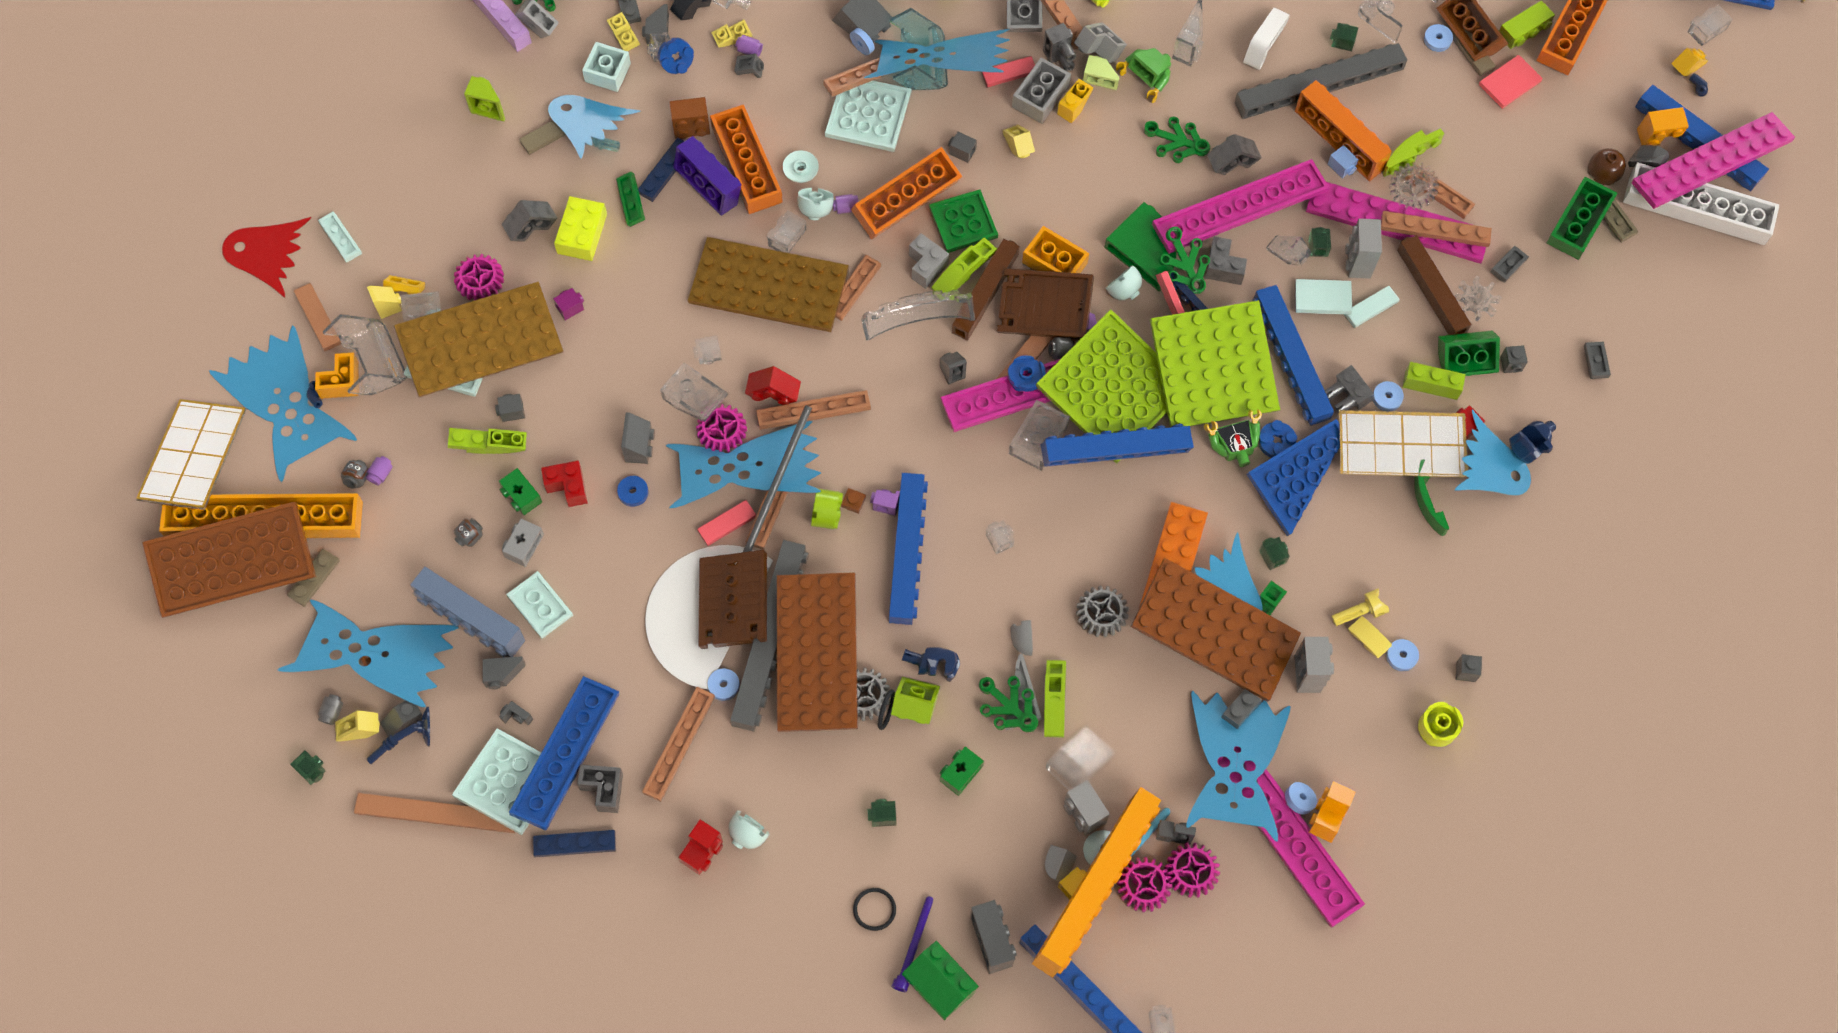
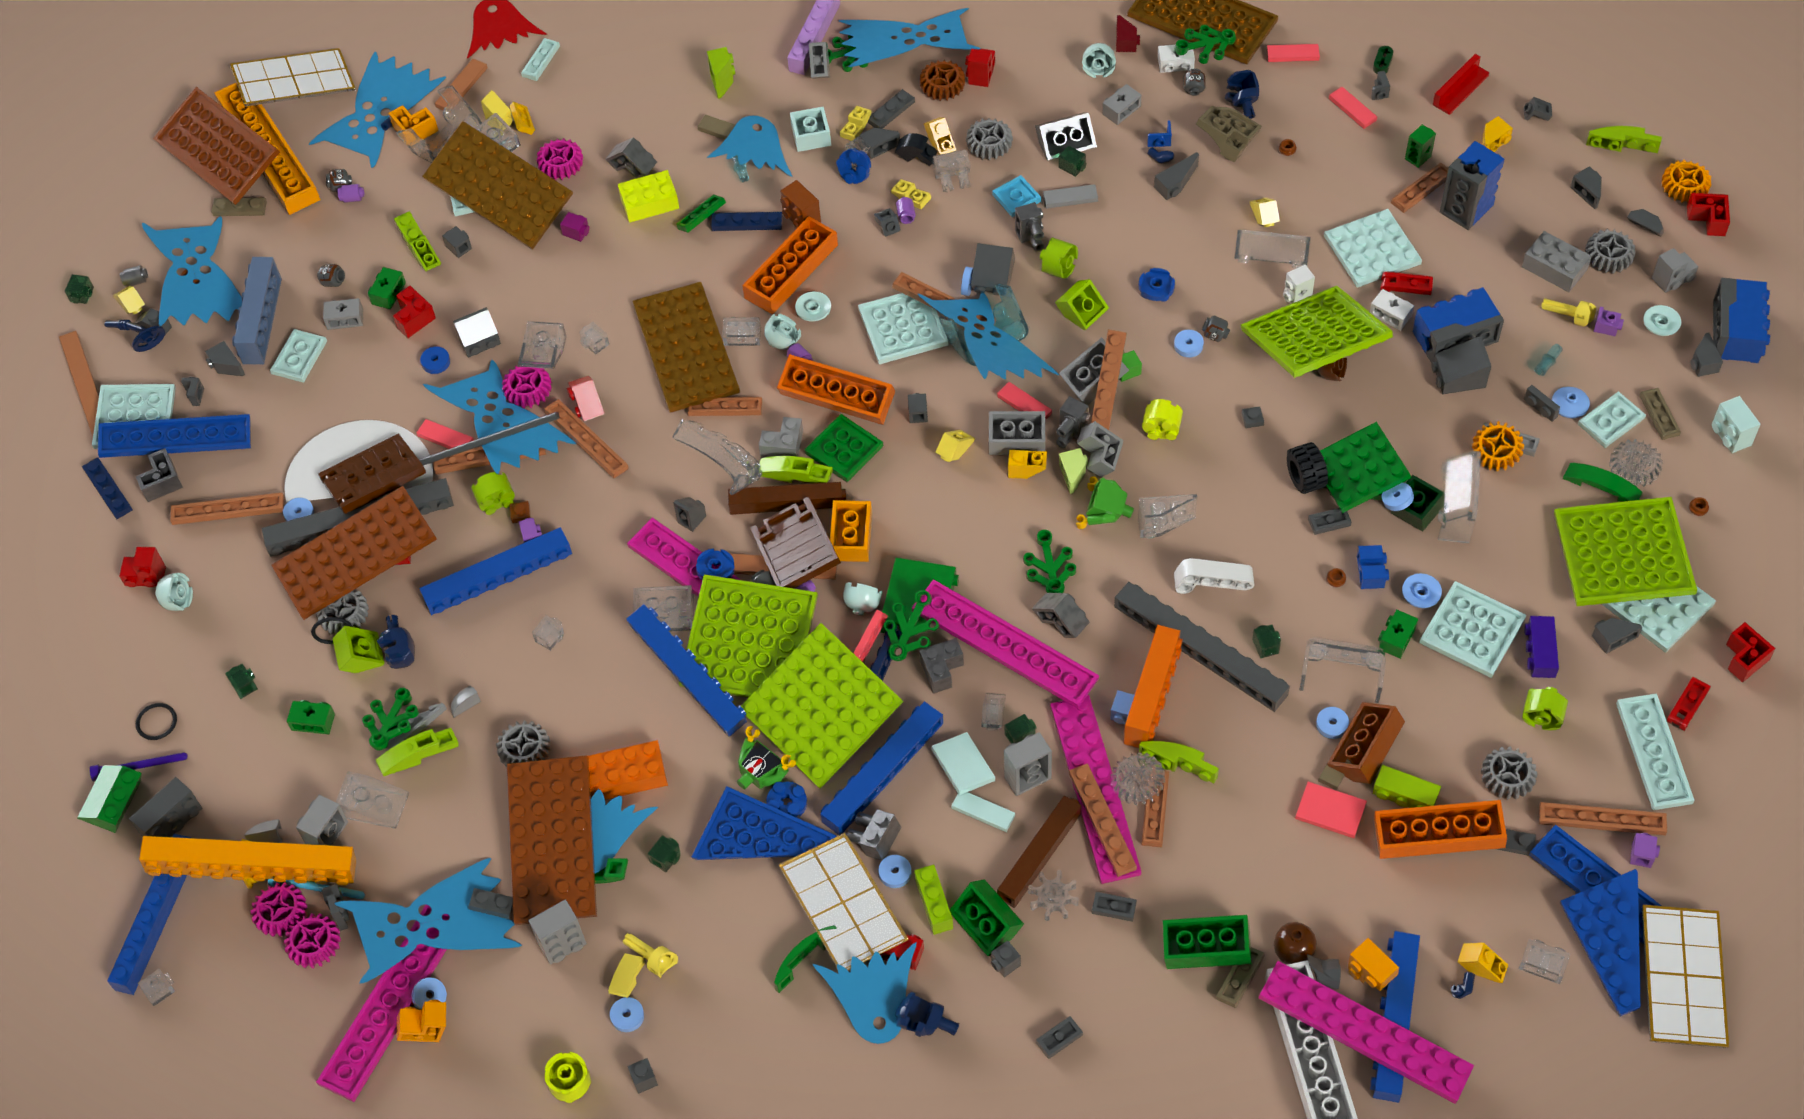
camera: 65 degrees right, 10 degrees down
dark purple brick [673,136,742,216] -> none

